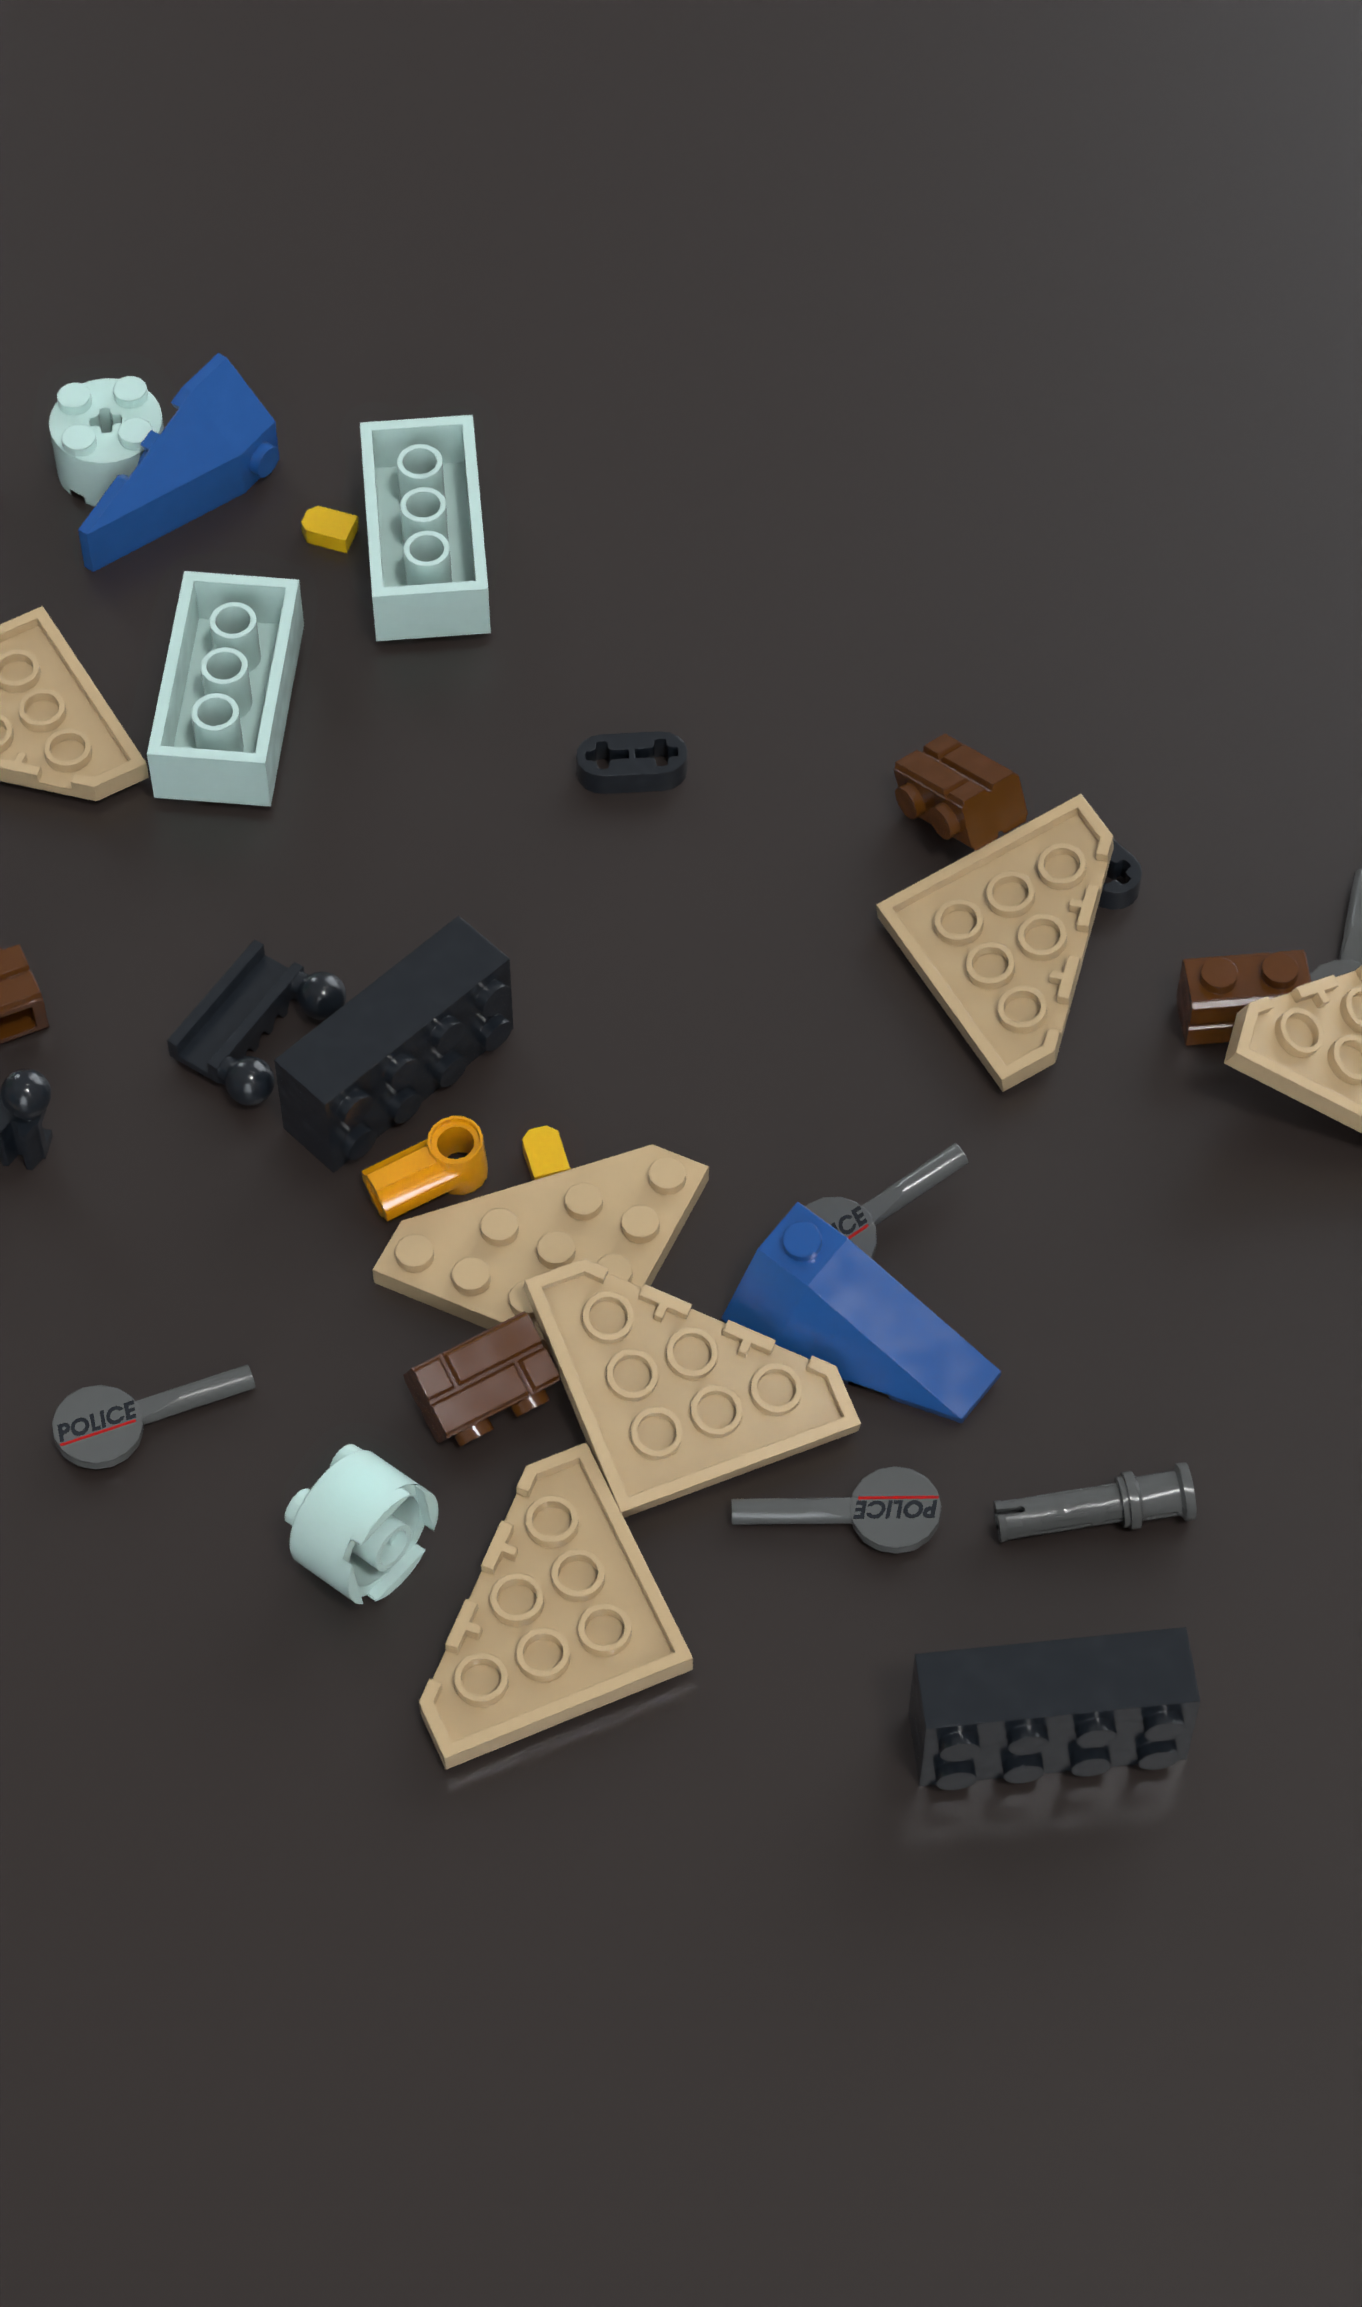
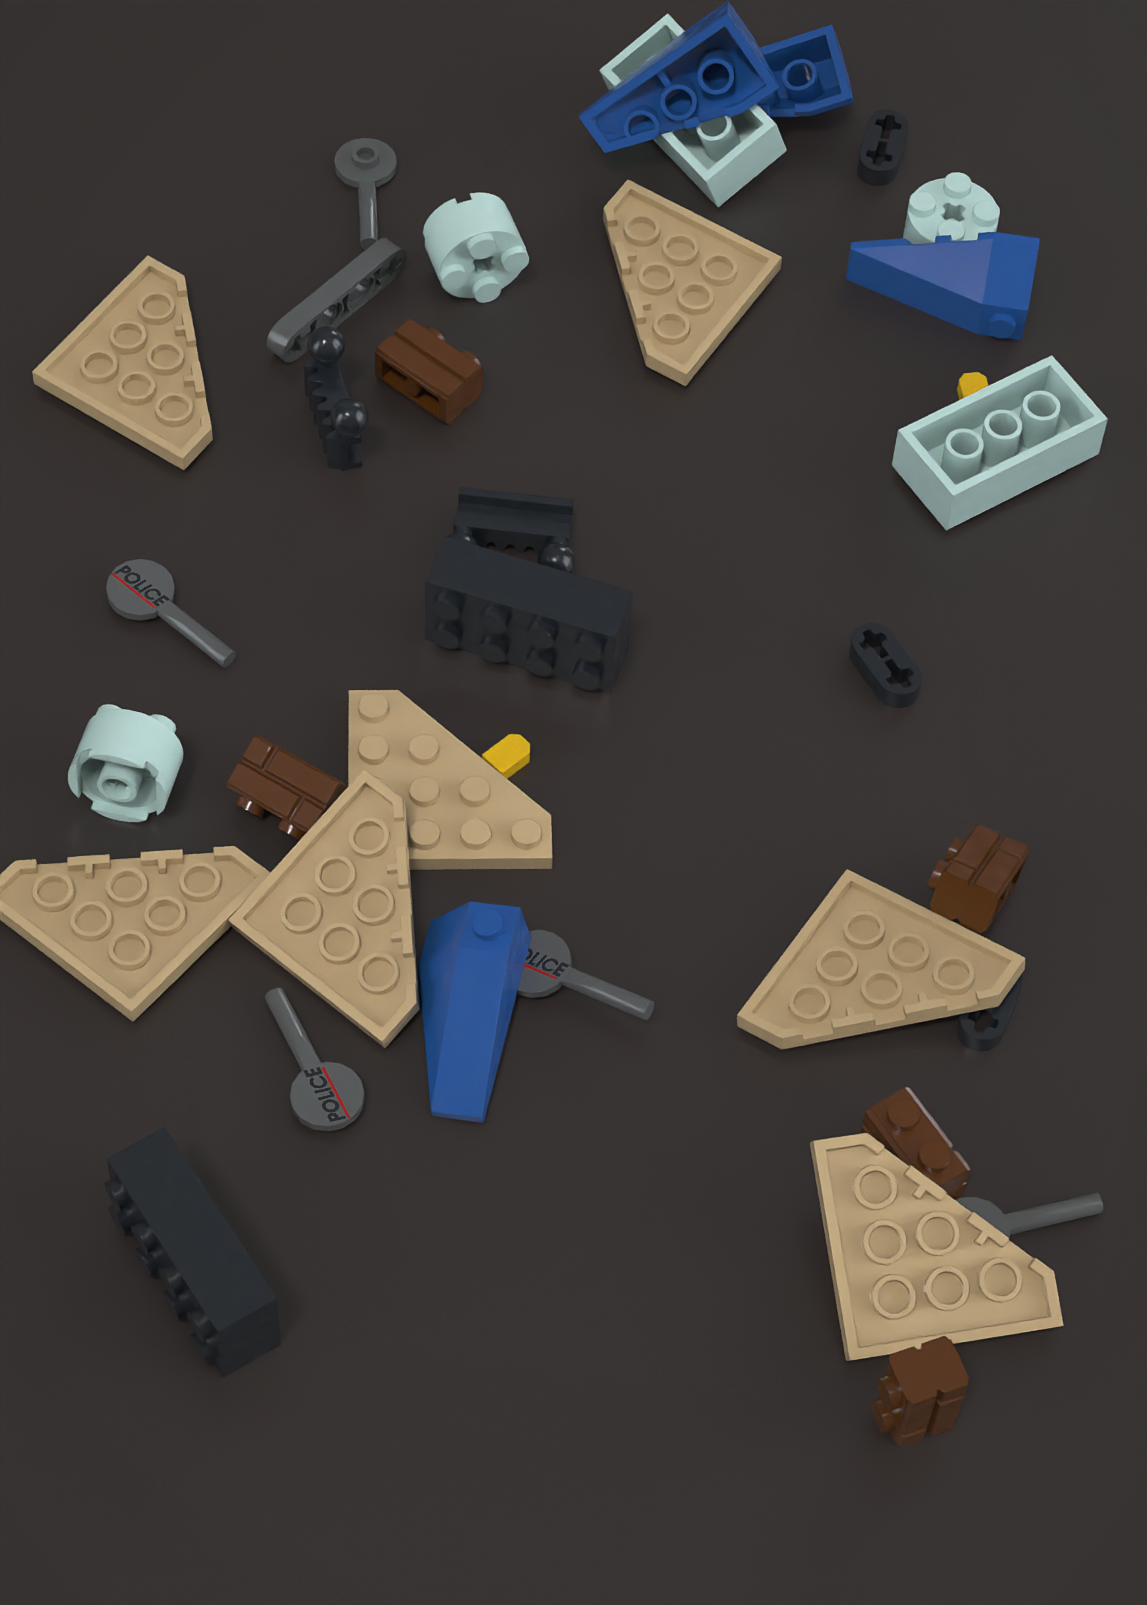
camera: 60 degrees right, 0 degrees up
light aqua brick [147,571,304,807] -> none
light orange piece [361,1116,488,1222] -> none
dark grey pin [993,1462,1197,1543] -> none

